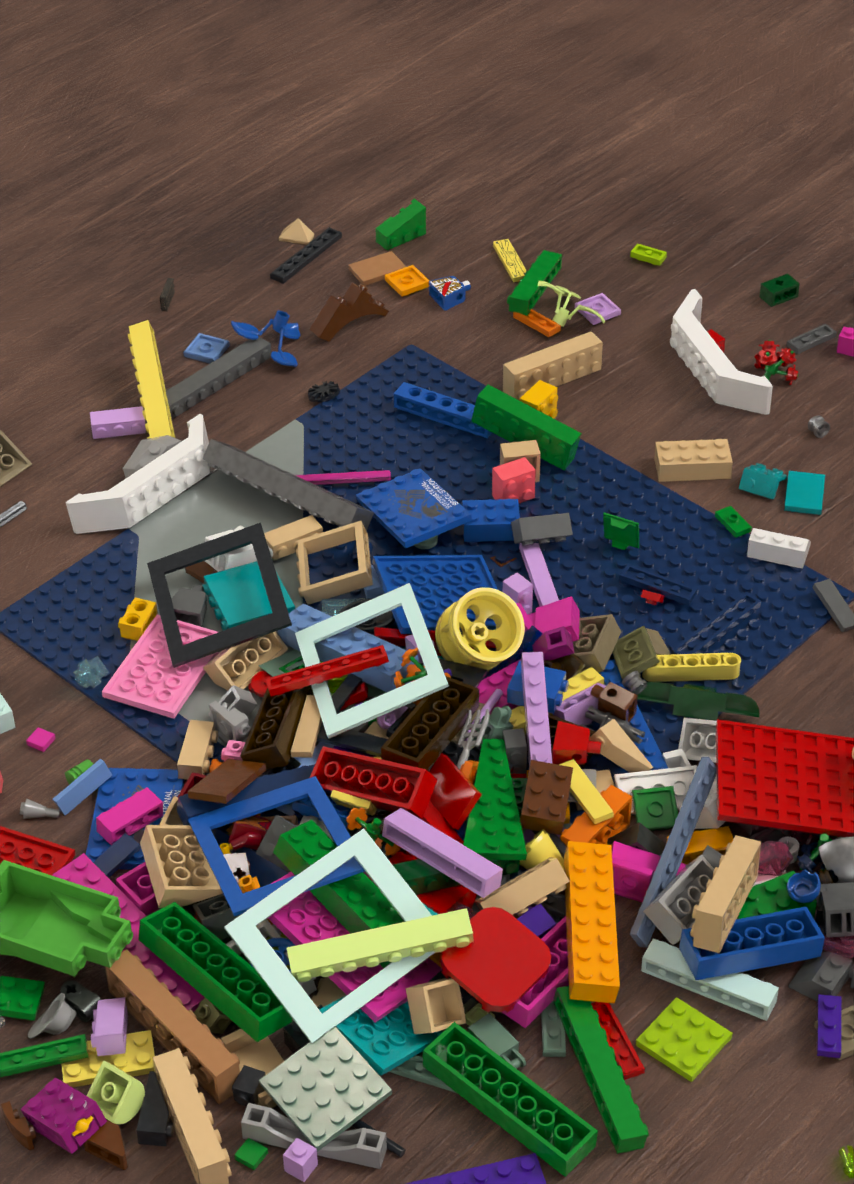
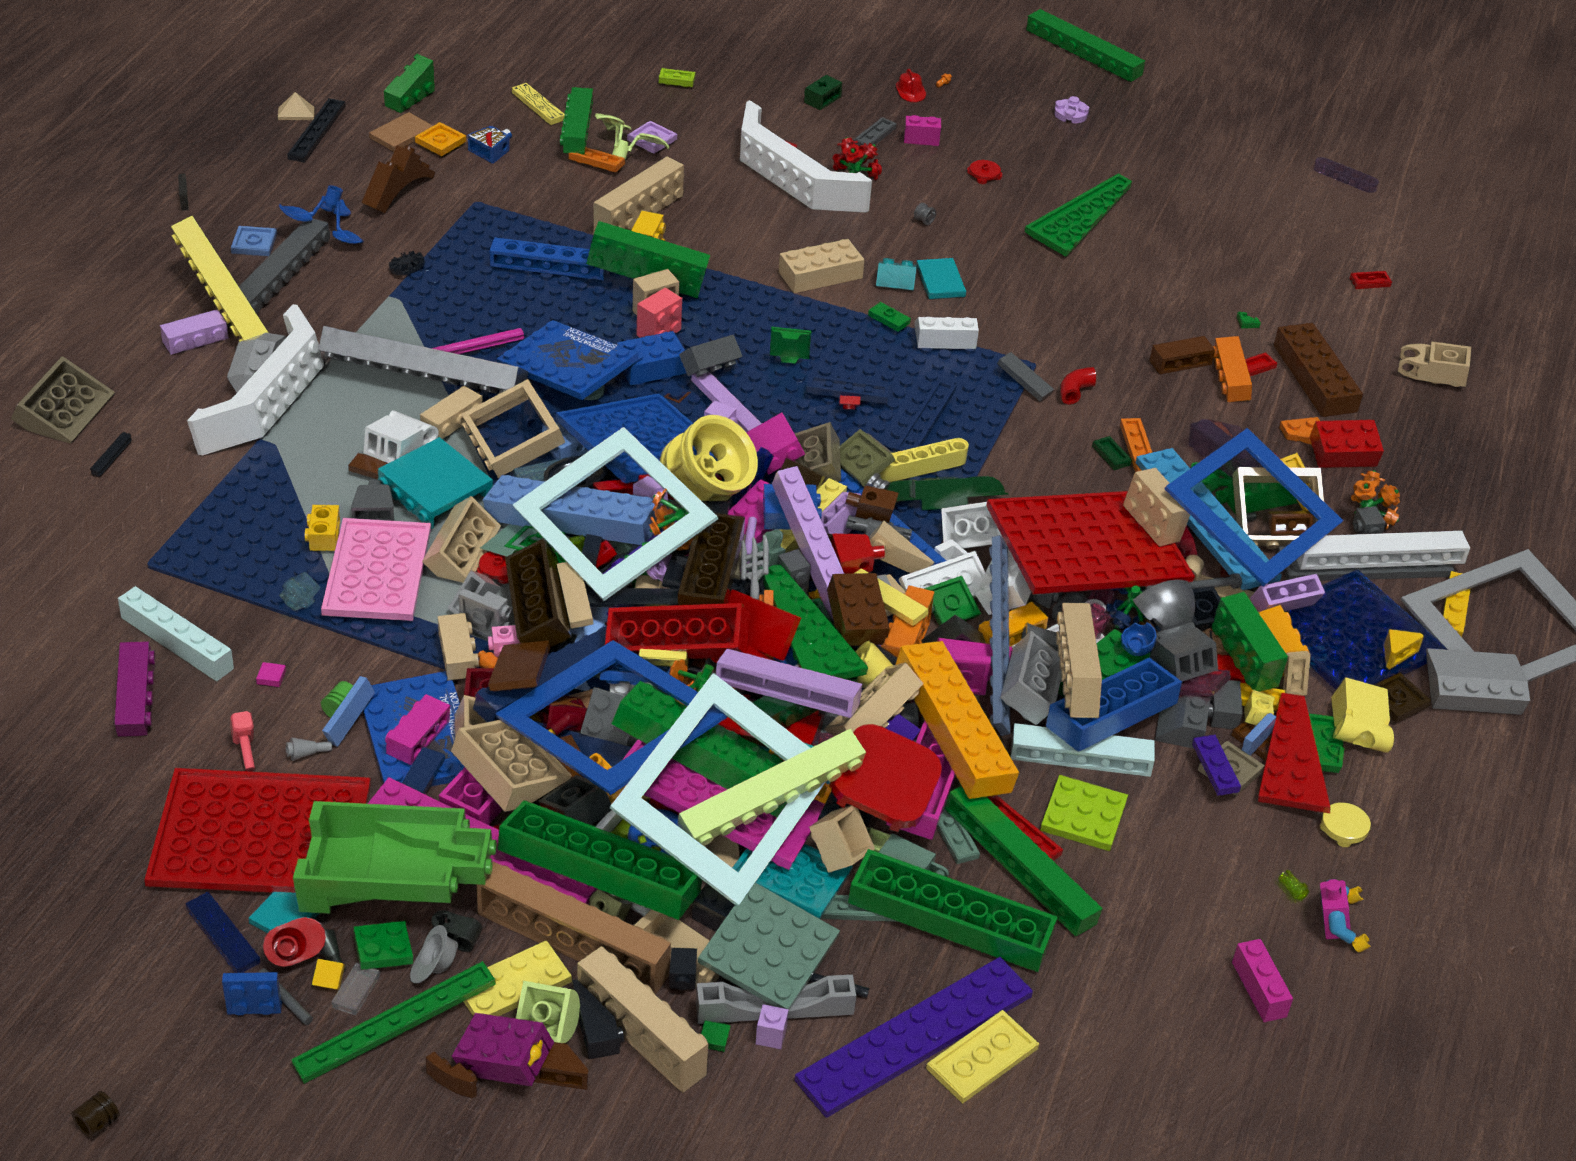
camera: 25 degrees left, 0 degrees up
lavender brick [91,997,128,1056] -> none
black door [147,522,292,668] -> none
red plate [265,645,389,696] -> none
magenta slope [532,626,575,661] -> none

